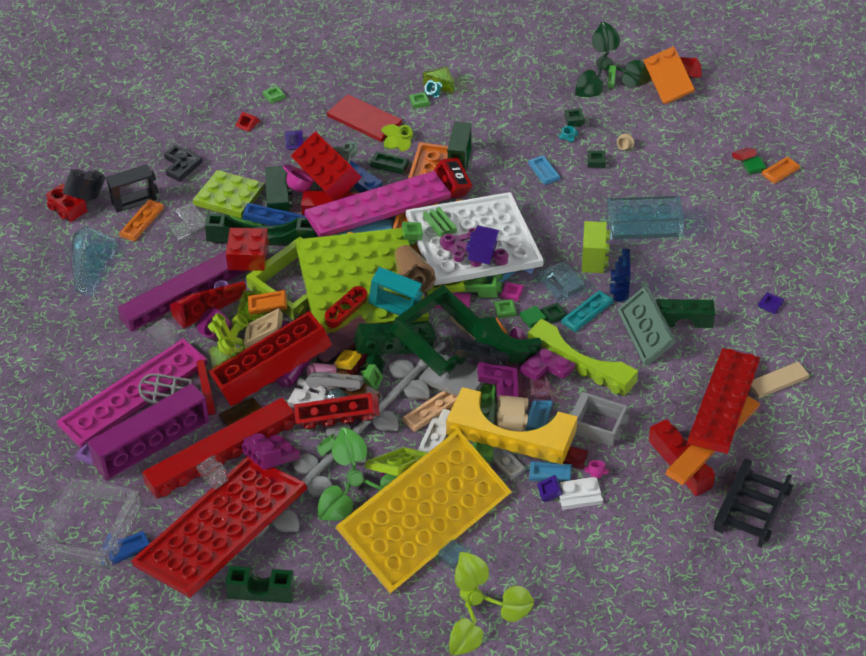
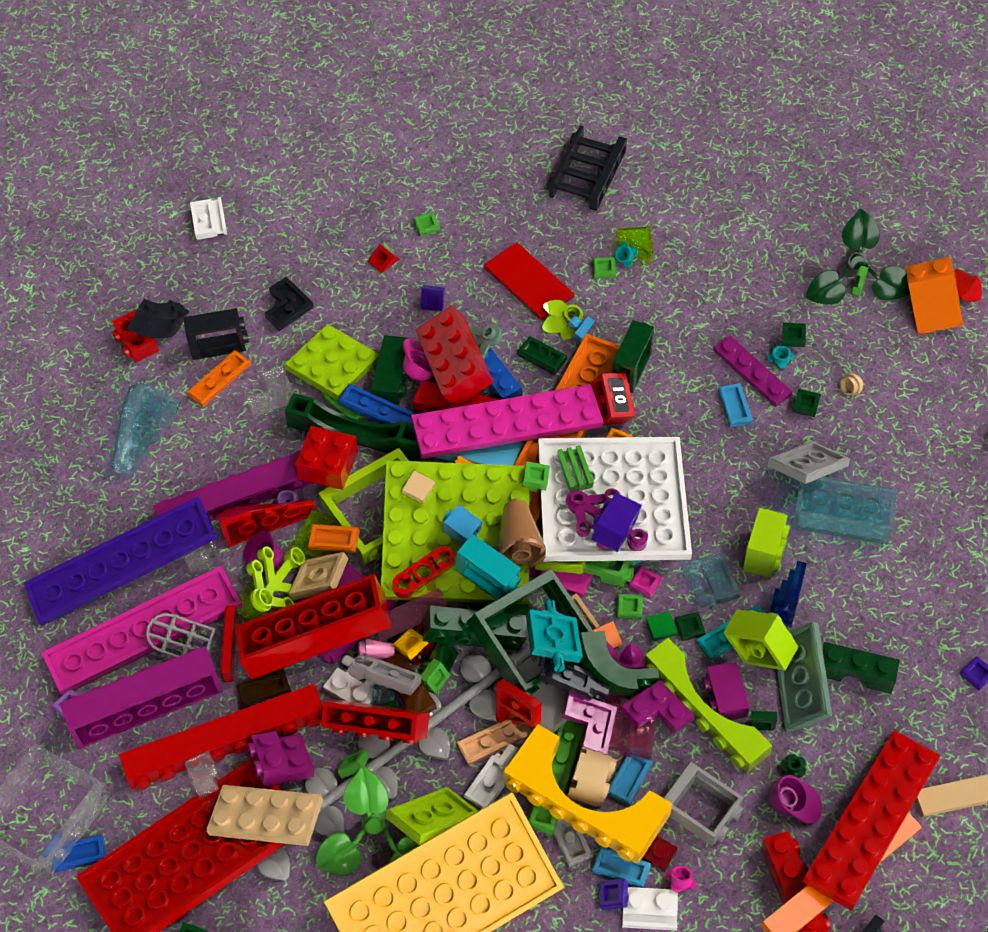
camera: 15 degrees right, 10 degrees up
none -> dark purple plate [24,496,218,626]
none -> white plate [190,197,227,240]
none -> tan plate [206,785,323,846]
none -> tan tile [402,471,435,504]
none -> dark azure brick [442,505,482,546]
none -> red wing [496,679,542,727]
none -> teal plate [526,599,583,672]
none -> black fence [547,125,627,211]
none -> dark azure tile [568,315,595,342]
none -> magenta brick [702,662,749,720]
none -> magenta plate [713,335,793,407]
none -> lime brick [723,609,798,670]
none -> dark green tile [749,711,777,731]
none -> light grey tile [768,441,850,484]
none -> magenta cap [768,775,822,824]
none -> dark green plate [781,754,807,778]

